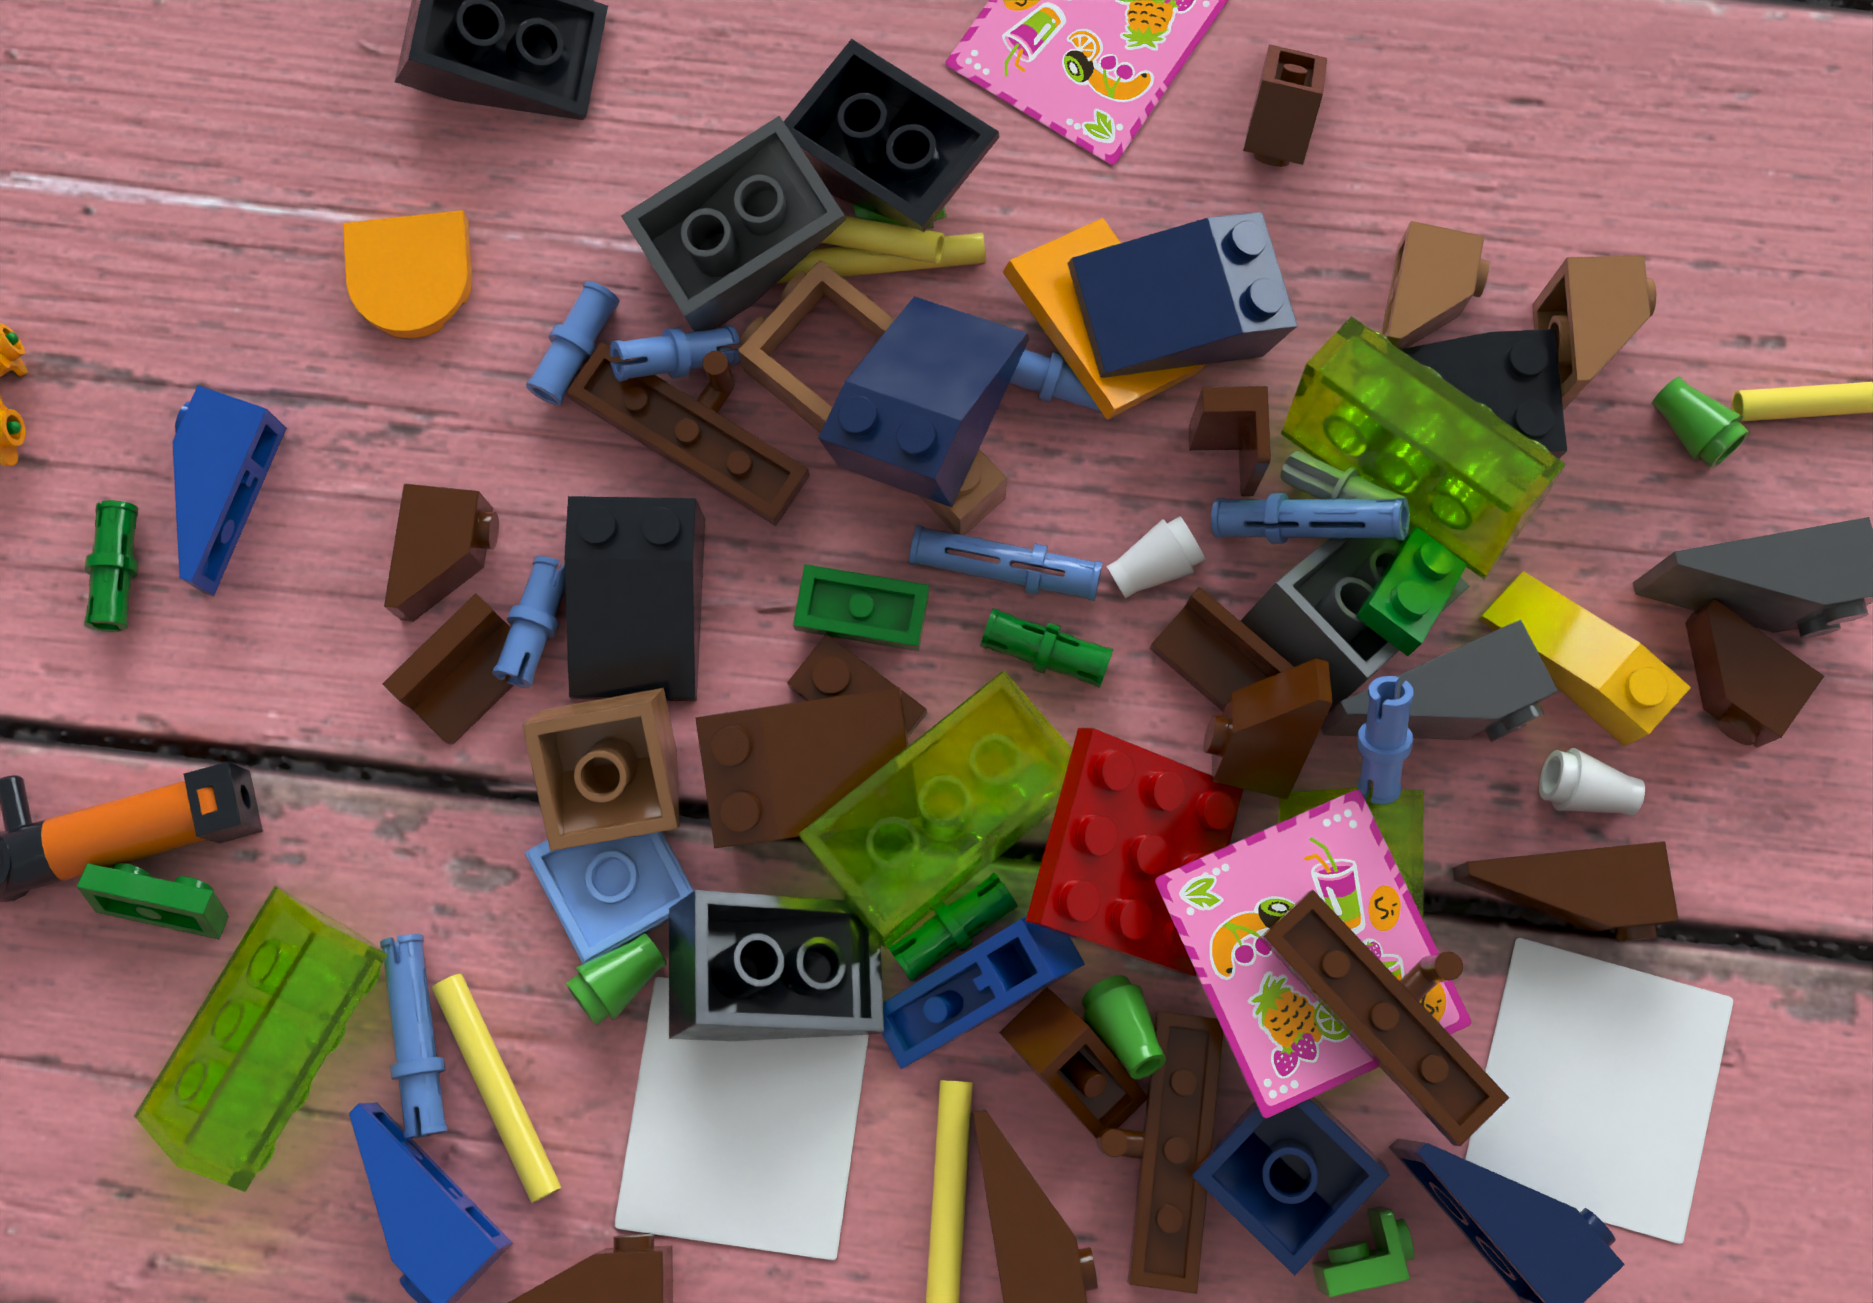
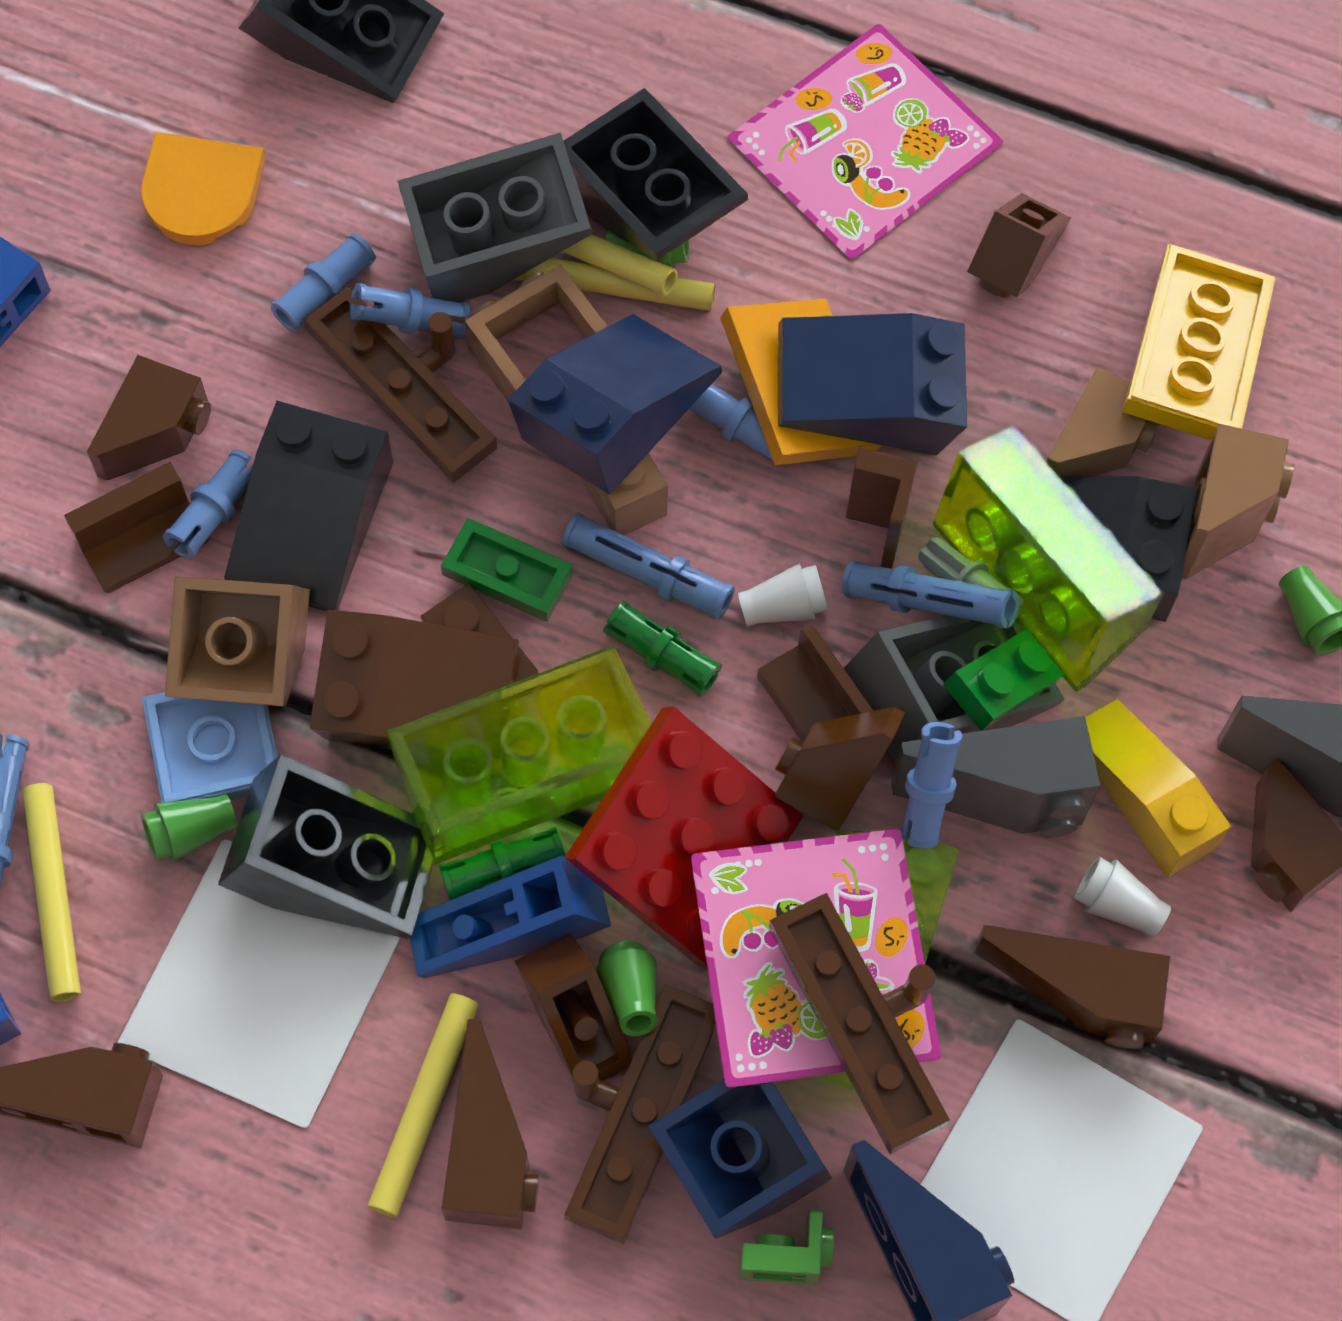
camera: 10 degrees right, 10 degrees down
none -> yellow tile [1122,244,1276,440]

